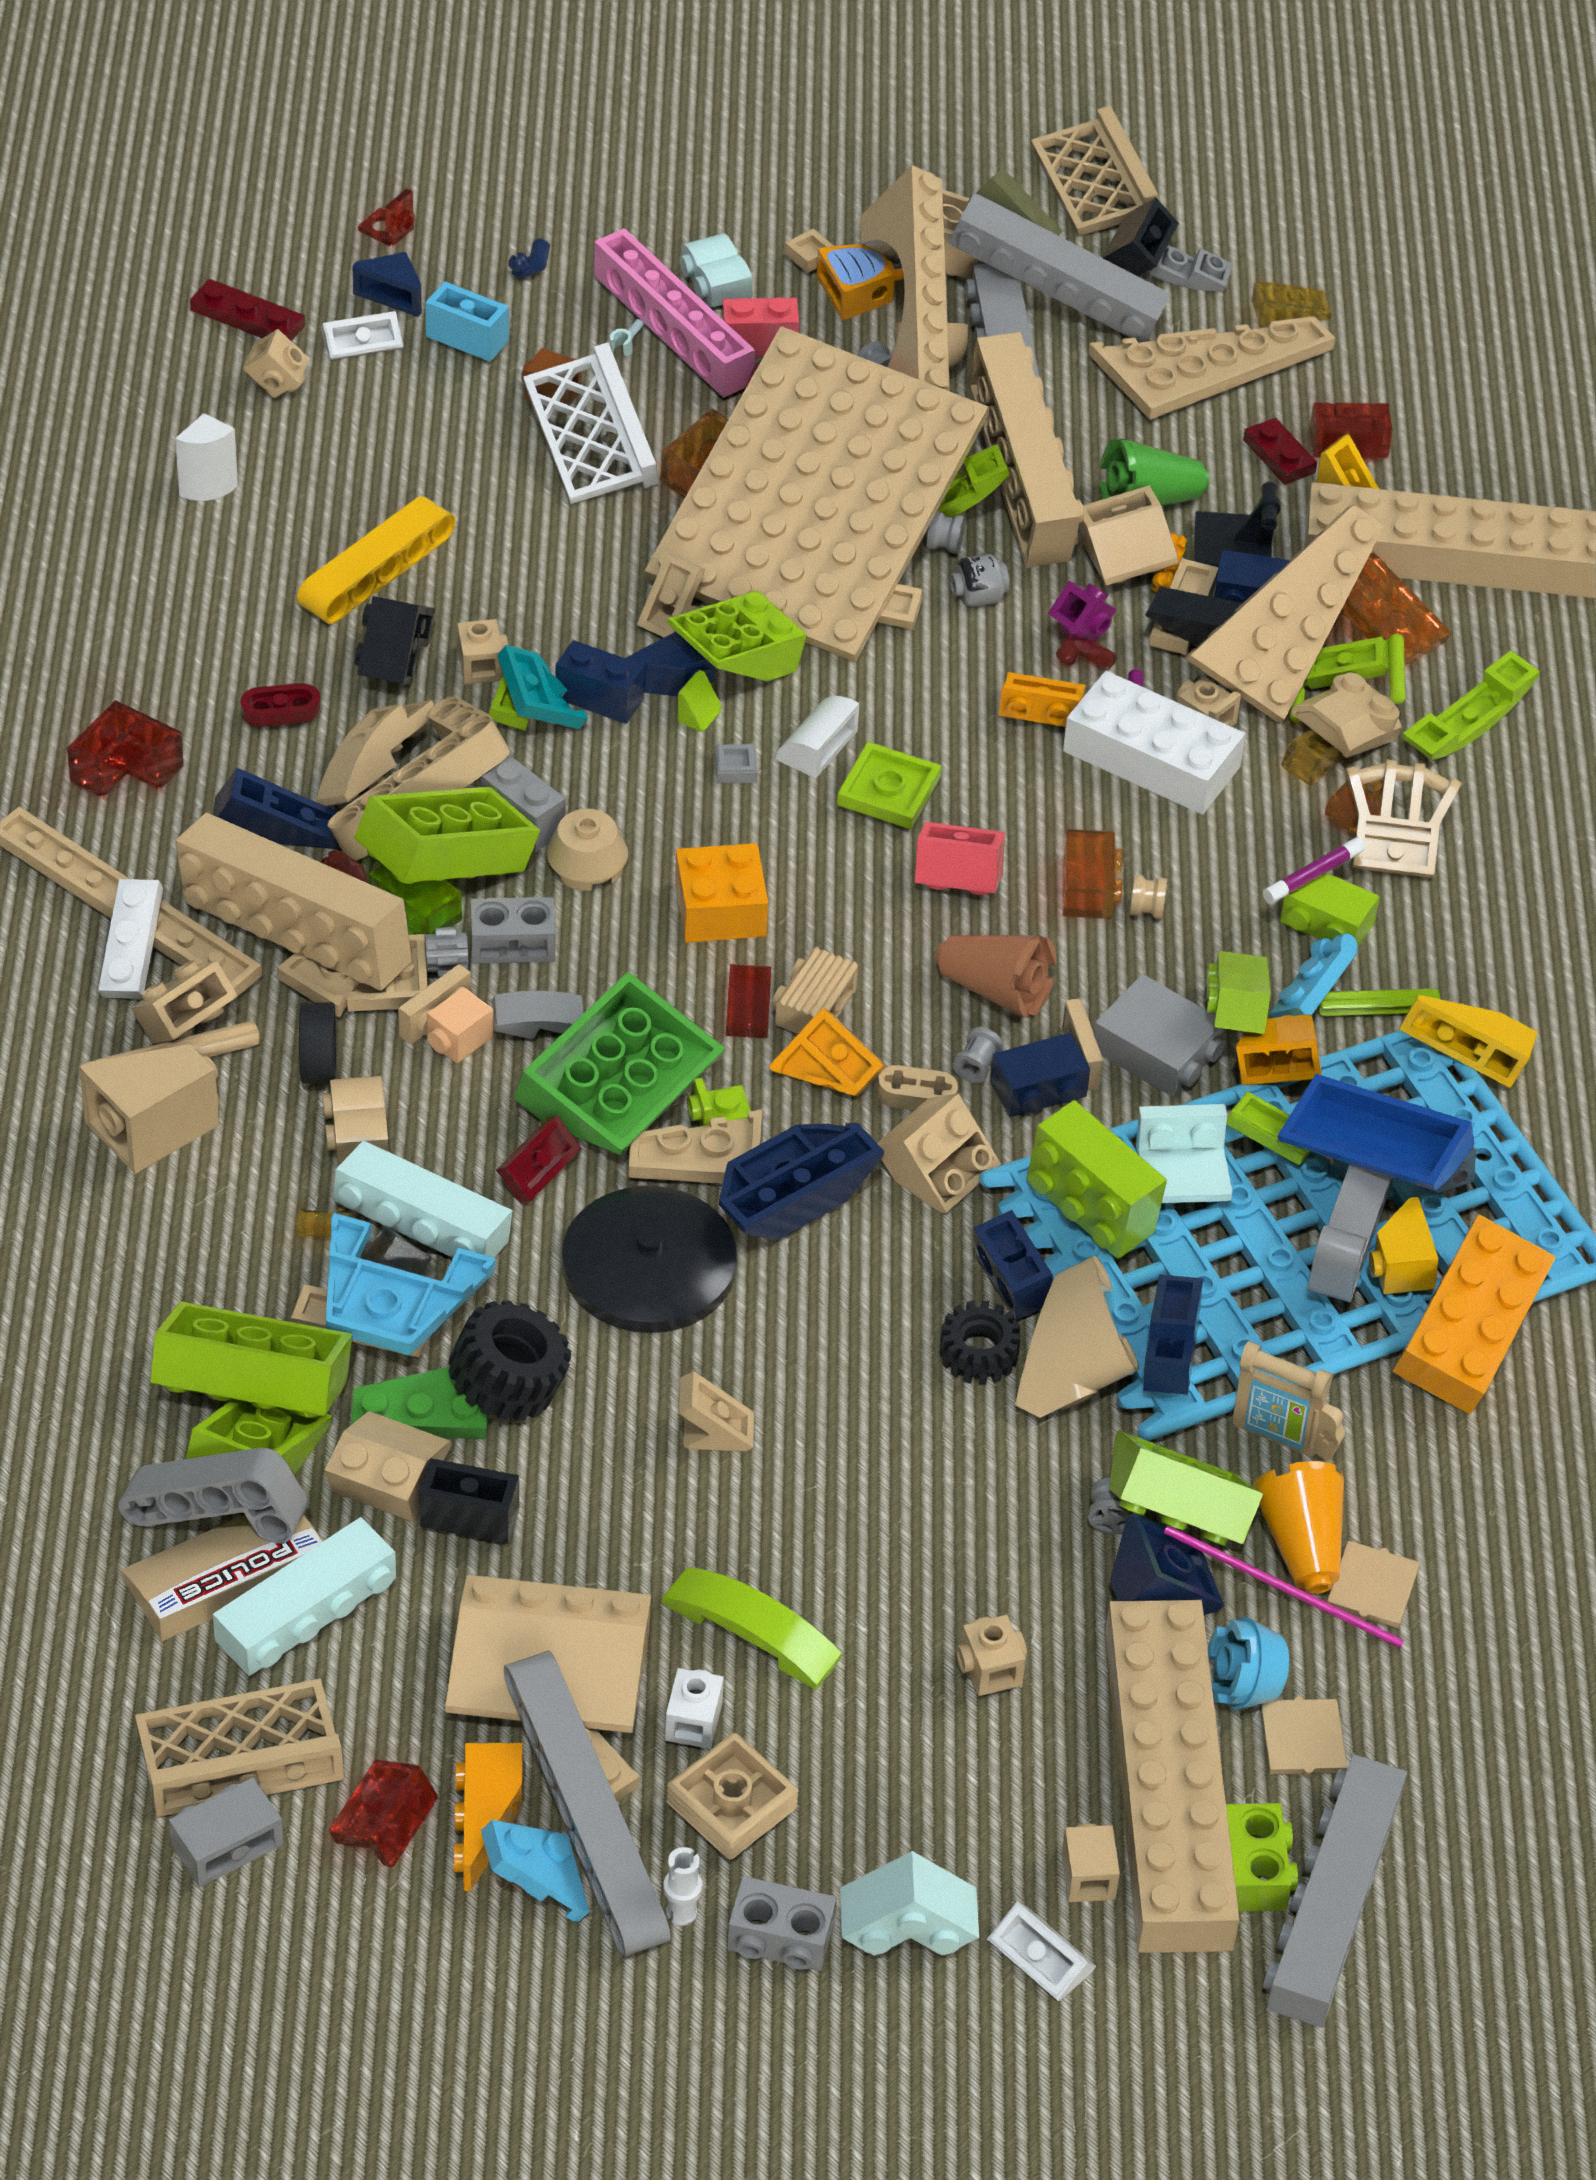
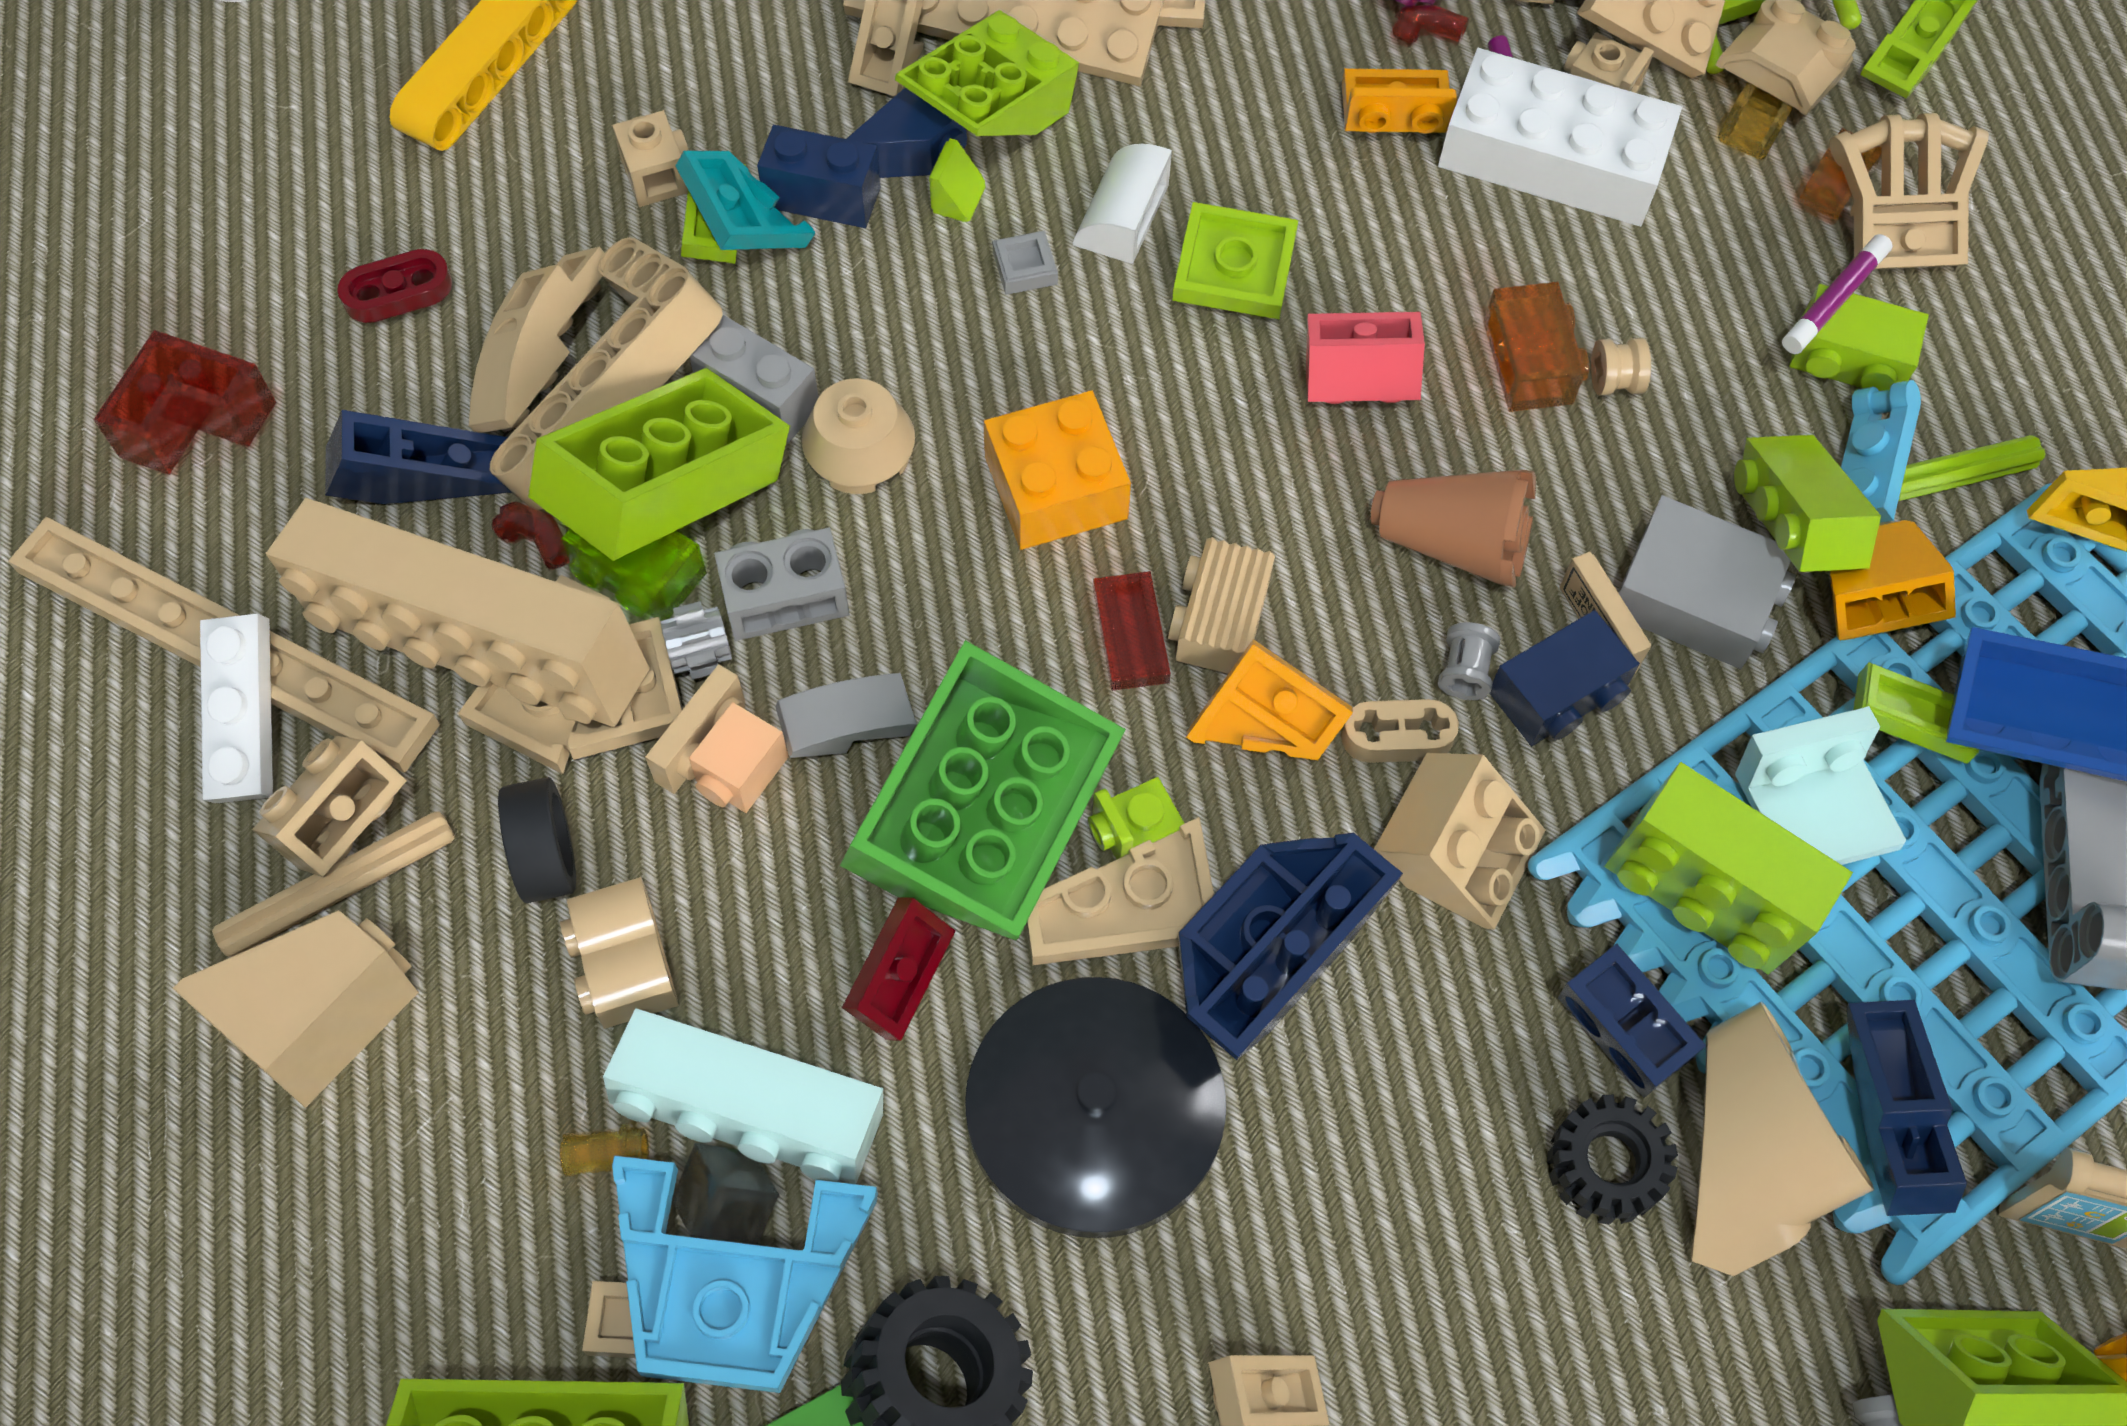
camera: 10 degrees left, 15 degrees up
black brick [354,596,436,685] -> none

